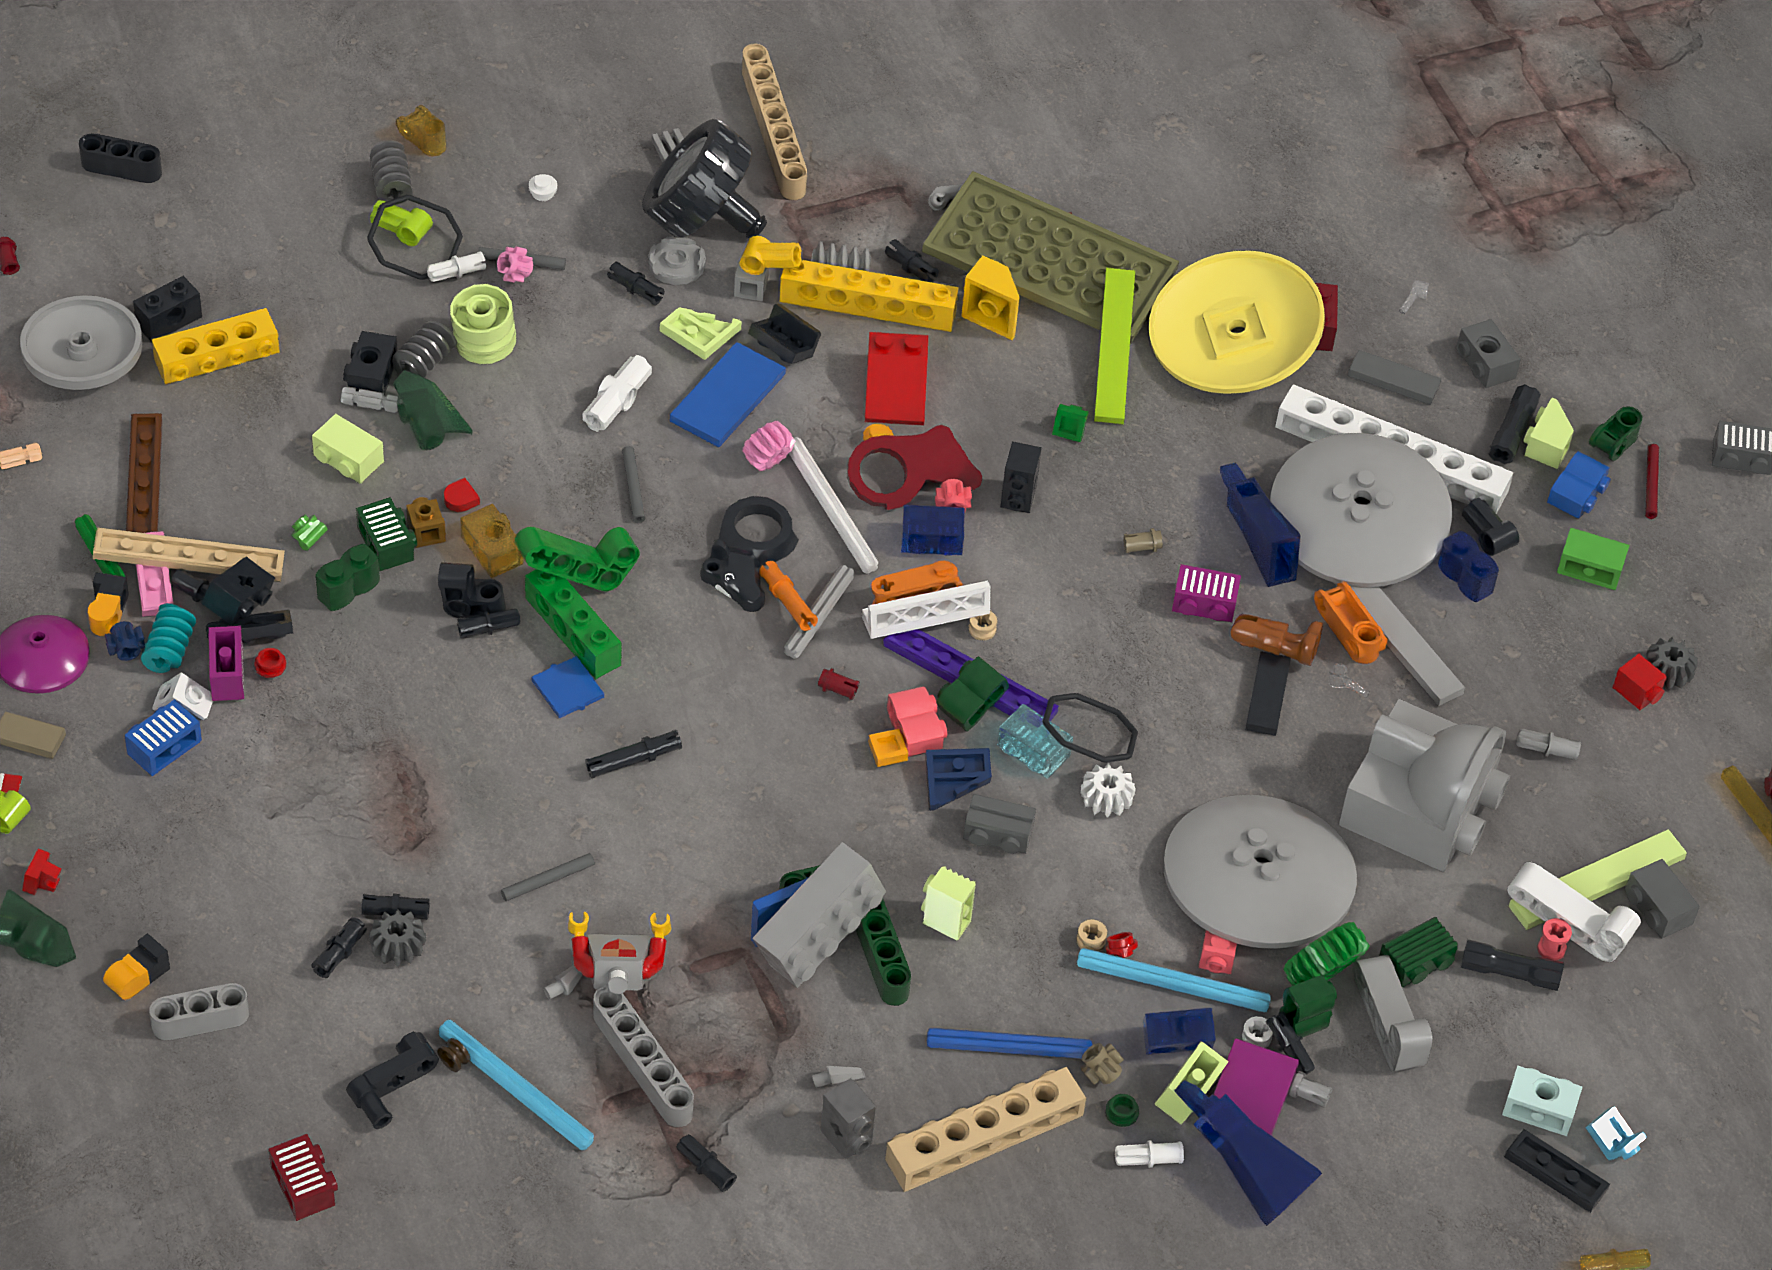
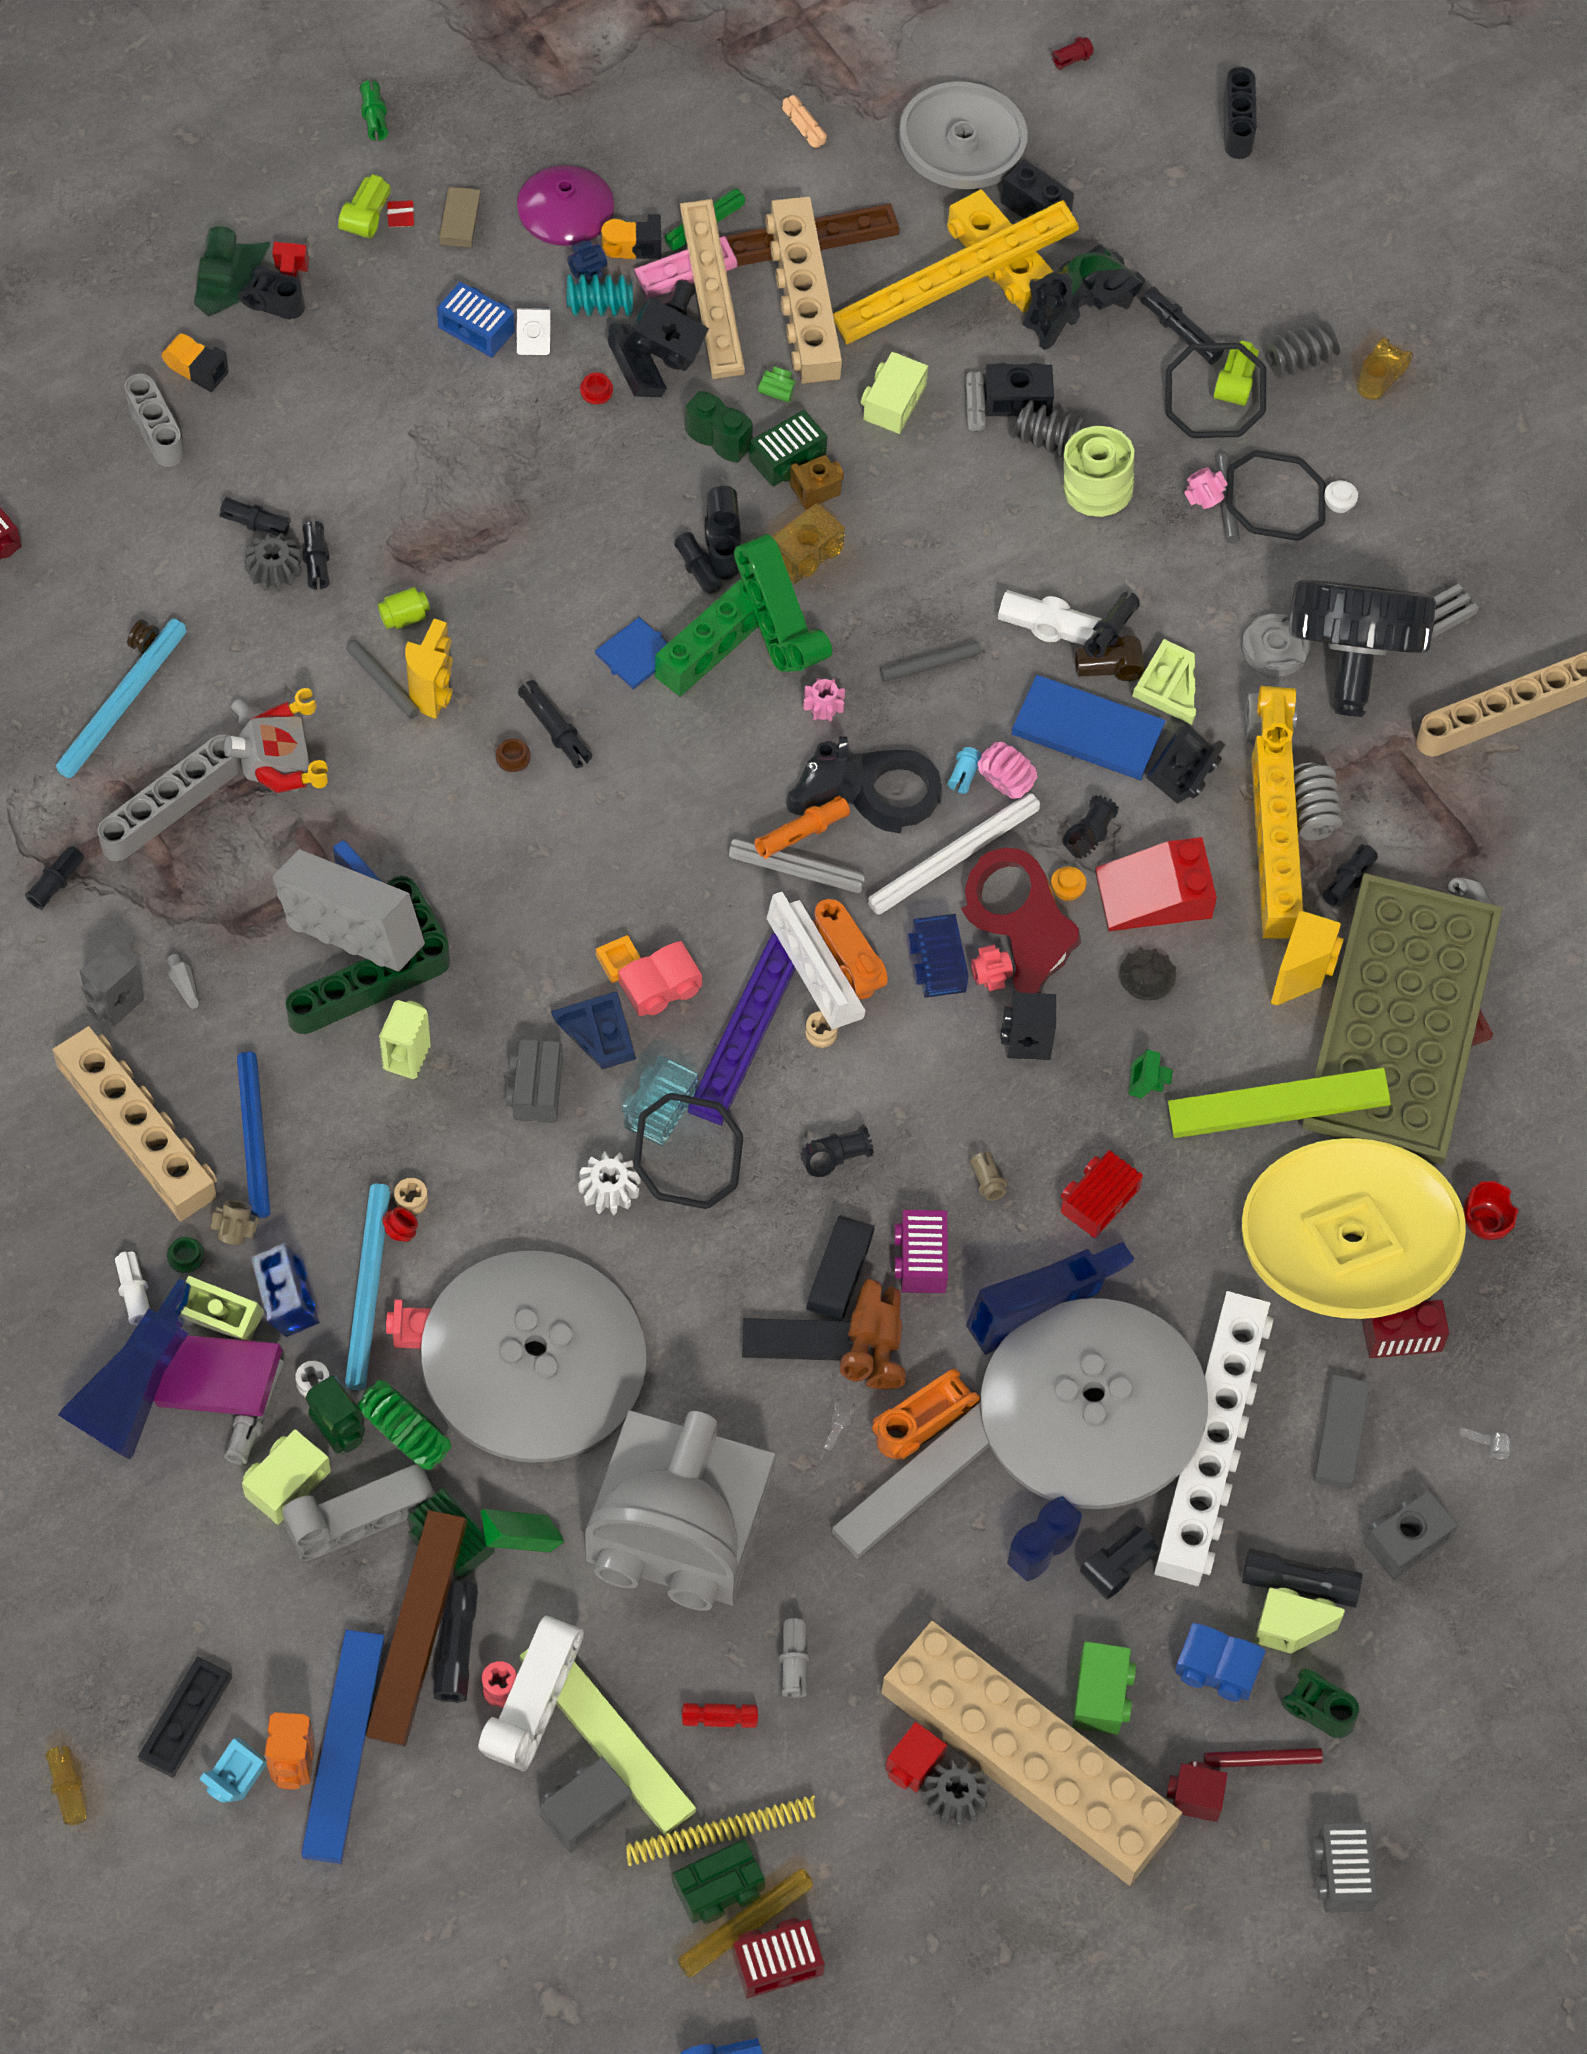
camera: 80 degrees right, 10 degrees up
magenta brick [209,626,244,701] -> none
black beam [346,1031,439,1129] -> none
clear green panel [394,370,473,450] -> none
white axle [427,251,486,282] -> none
red tile [444,478,480,512] -> none
black pin [607,261,665,305] -> none
dark red pin [818,668,860,700] -> none
dark green brick [936,656,1009,732] -> none
black axle [1265,1011,1315,1075] -> none
light aqua brick [1502,1066,1583,1136] -> none
none -> black piece [238,266,305,320]
none -> yellowish green brick [242,1429,331,1525]
none -> orange brick [265,1712,315,1790]
none -> blue tile [301,1630,385,1864]
none -> reddish brown tile [366,1510,468,1747]
none -> lime brick [377,587,430,630]
none -> yellow brick [405,618,453,719]
none -> green slope [481,1509,564,1553]
none -> reddish brown plate [495,738,530,772]
none -> light yellow piece [627,1795,816,1866]
none -> dark green brick [672,1839,765,1924]
none -> red axle [682,1703,758,1728]
none -> tan brick [765,196,842,384]
none -> black connector [800,1125,874,1178]
none -> bright pink gear [803,677,845,721]
none -> black beam [806,1215,875,1321]
none -> yellow tile [833,200,1079,345]
none -> tan brick [882,1621,1182,1886]
none -> medium azure pin [947,747,982,794]
none -> black hips [1022,244,1145,350]
none -> red brick [1060,1150,1143,1239]
none -> black connector [1062,795,1119,859]
none -> dark brown piece [1075,636,1145,681]
none -> black pin [1084,592,1140,658]
none -> clear smoke gear [1119,947,1176,1000]
none -> black pin [1141,287,1224,365]
none -> dark red brick [1166,1761,1228,1822]
none -> black piece [1226,450,1326,541]
none -> red hair [1462,1180,1519,1240]

